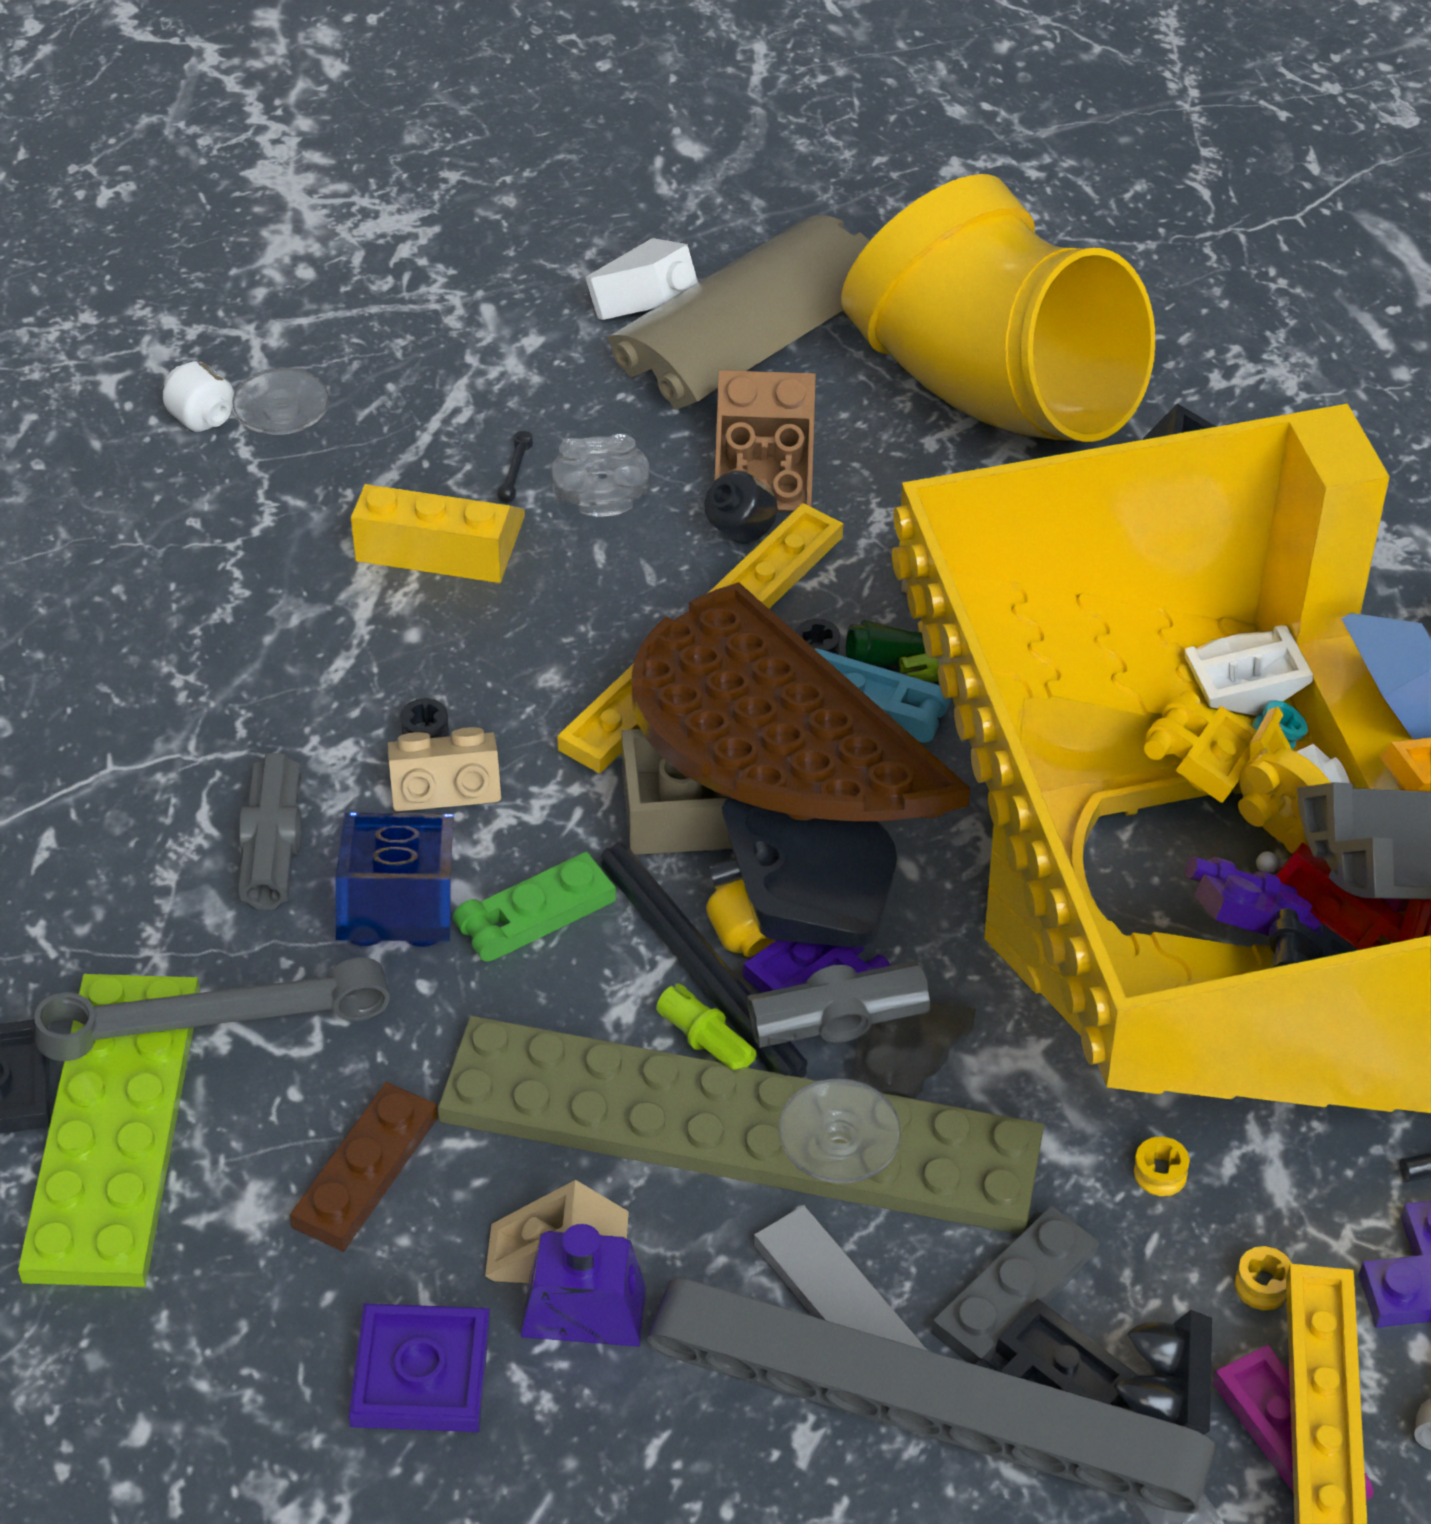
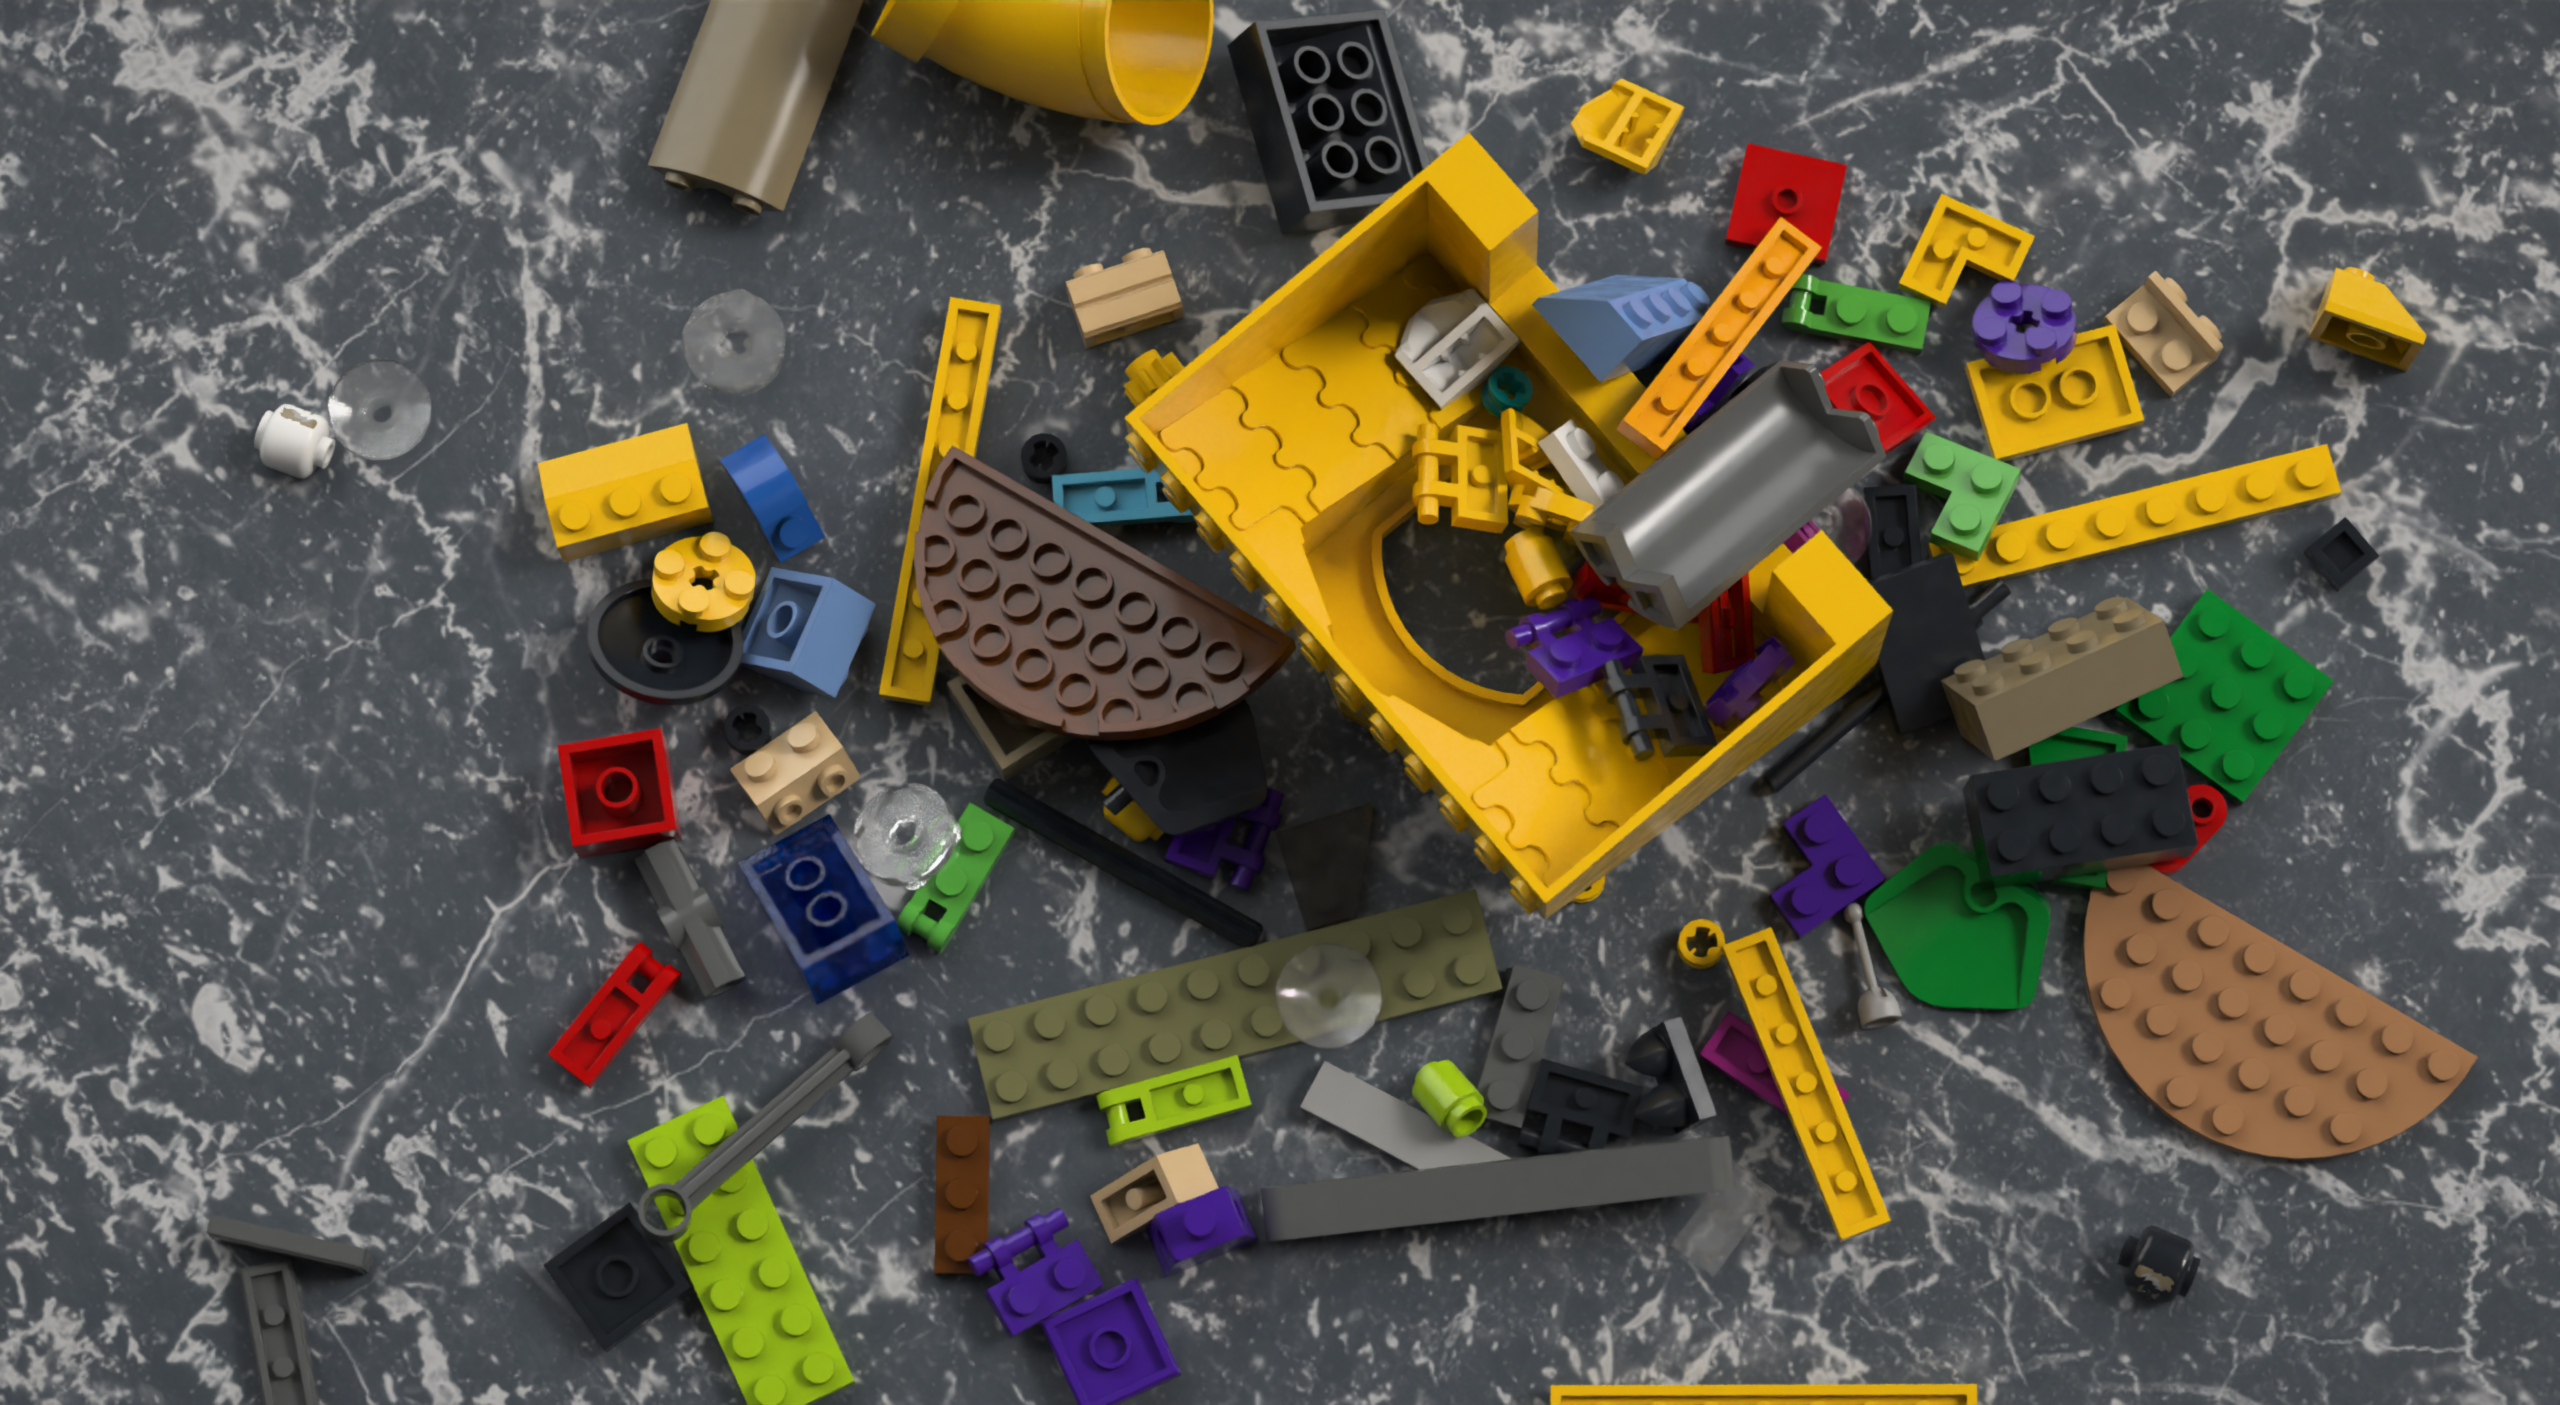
camera: 25 degrees left, 30 degrees up
black hinge [497,431,533,503] -> none
white slope [585,238,698,320] -> none
lime axle [656,983,757,1070] -> none
black head [704,470,778,543] -> none
medium nougat slope [715,370,816,513] -> none
dark grey piece [747,960,930,1048] -> none
dark green cone [845,619,925,668] -> none
none -> red plate [548,942,682,1089]
none -> red brick [557,728,683,859]
none -> black dish [586,579,744,705]
none -> yellow plate [651,532,756,632]
none -> blue brick [720,434,825,563]
none -> medium blue slope [740,567,877,698]
none -> clear plate [854,783,962,890]
none -> dark purple plate [968,1208,1104,1339]
none -> lime plate [1096,1055,1252,1147]
none -> lime brick [1412,1060,1487,1138]
none -> yellow brick [1504,528,1573,609]

